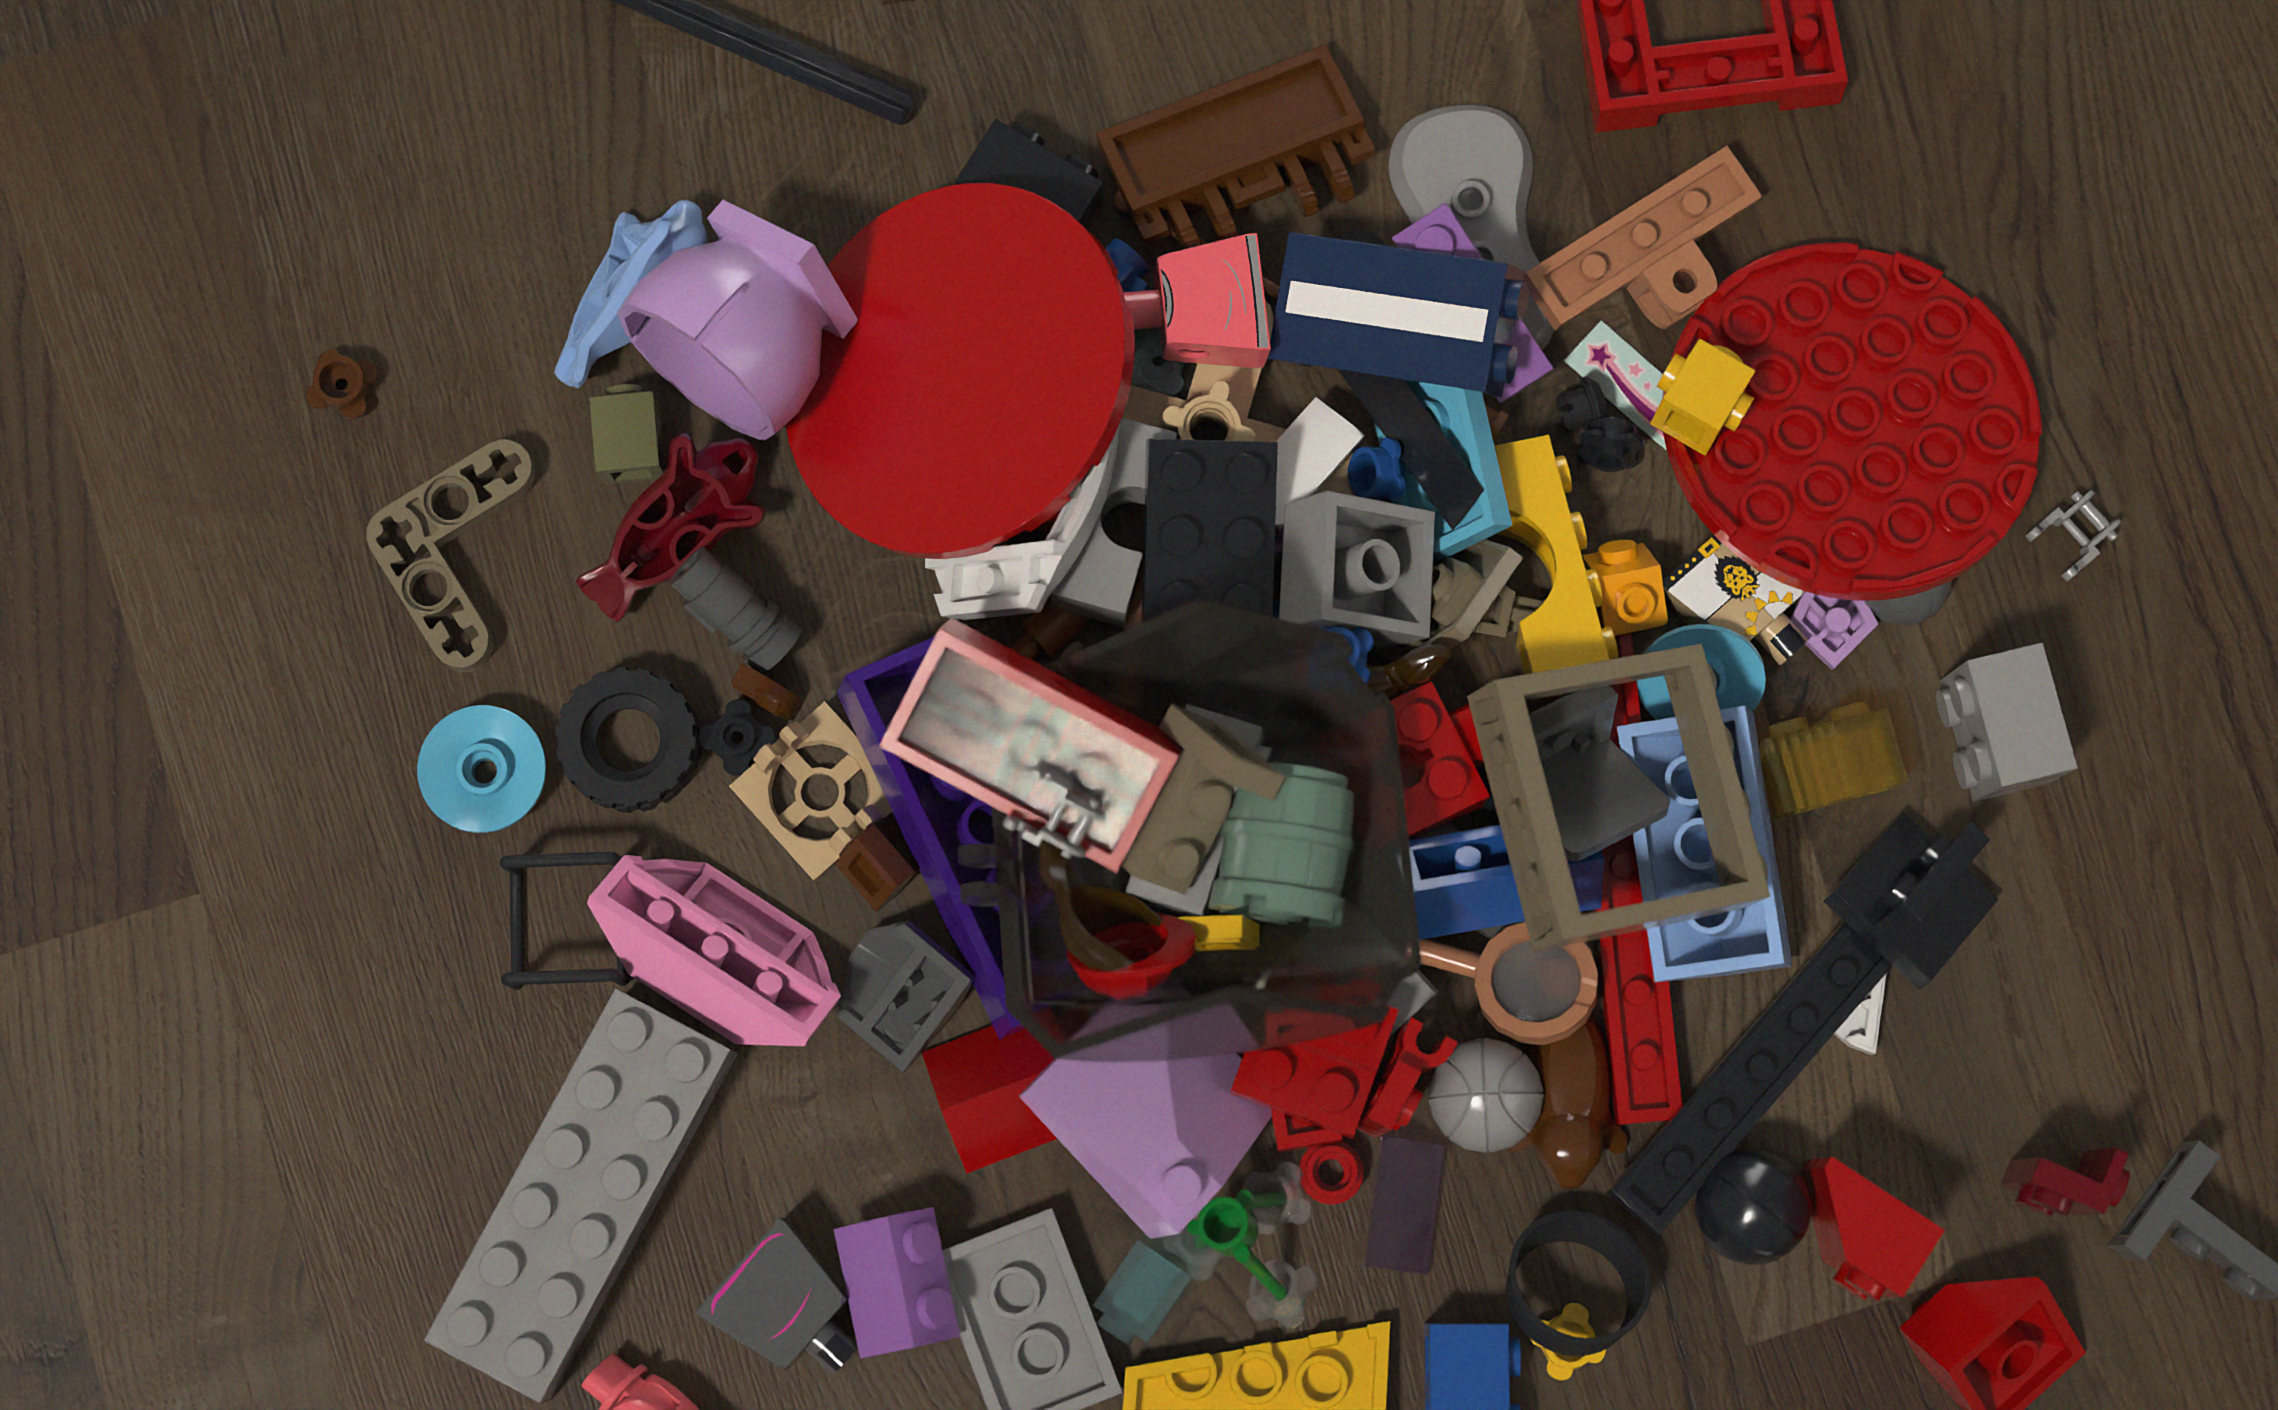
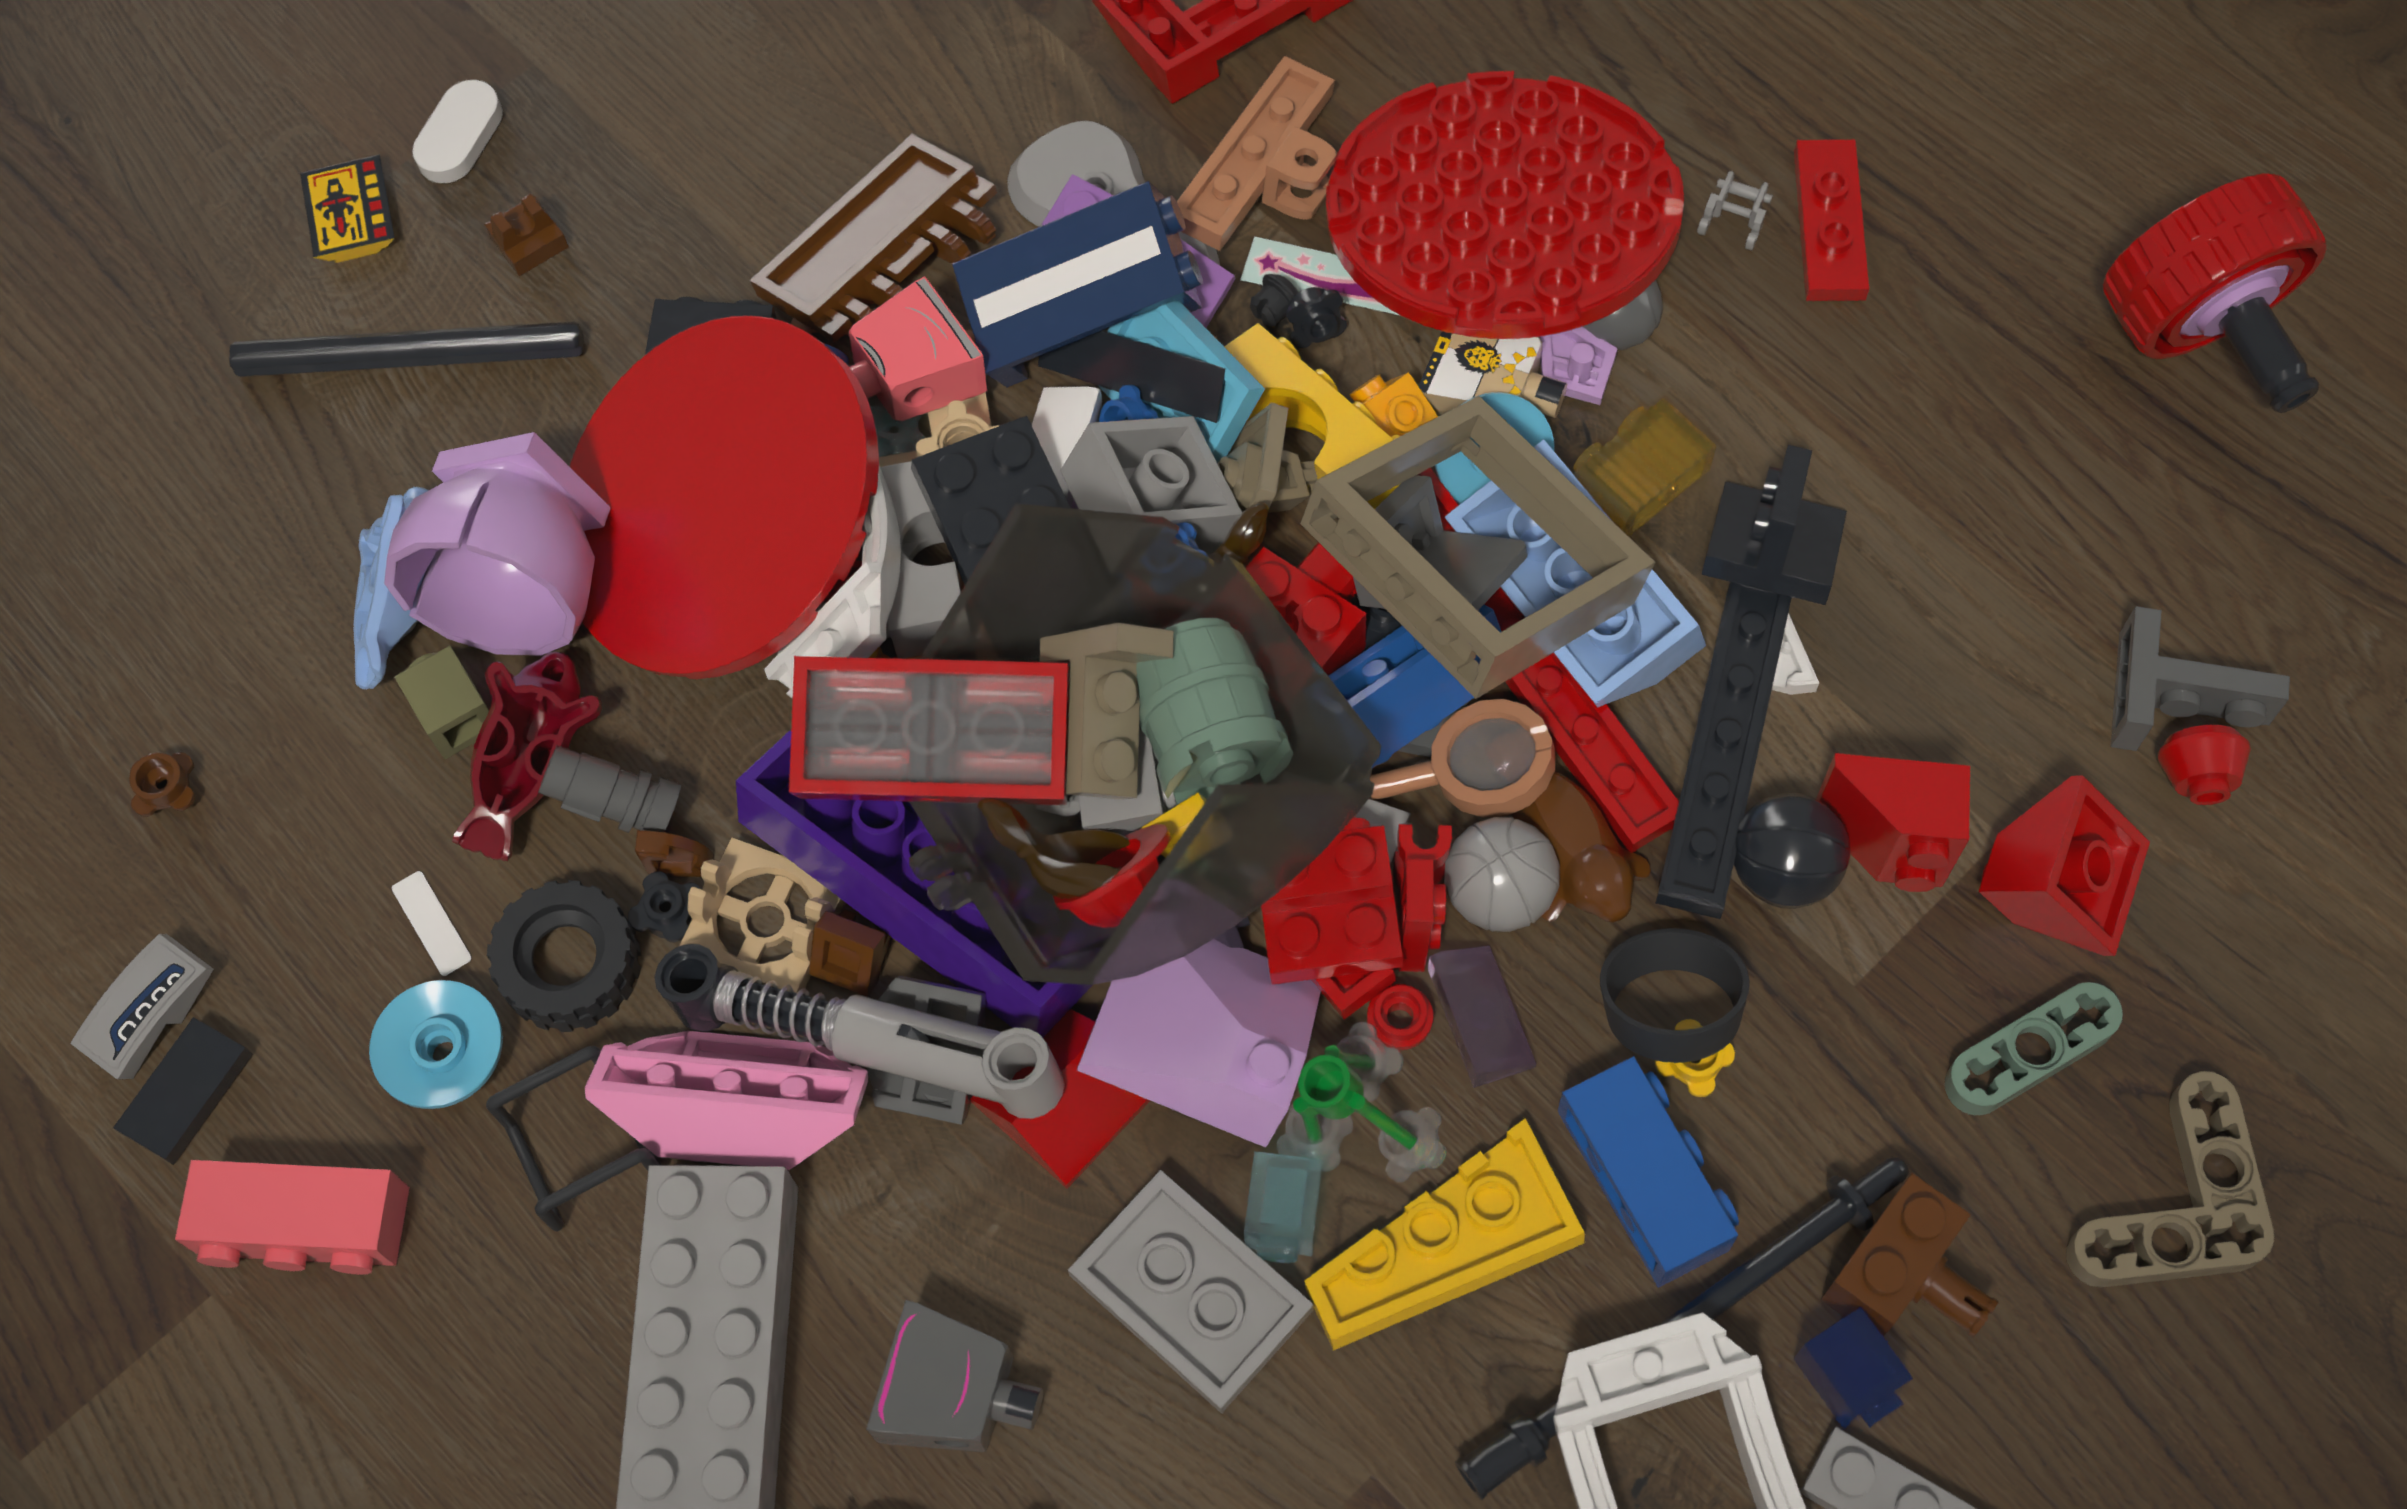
camera: 20 degrees left, 15 degrees down
dark tan beam [366,439,536,672] -> none
medium lavender brick [834,1207,960,1359] -> none
light grey piece [1003,766,1106,859] -> none
yellow brick [1650,338,1755,456] -> none
light grey brick [1936,643,2078,802] -> none
dark red bracket [2001,1147,2130,1217] -> none
none -> light grey slope [70,934,214,1079]
none -> black tile [113,1017,253,1165]
none -> coral brick [175,1160,410,1275]
none -> white sticker [392,871,471,976]
none -> piece [655,944,1065,1119]
none -> red plate [1794,139,1869,301]
none -> red cone [2157,725,2251,805]

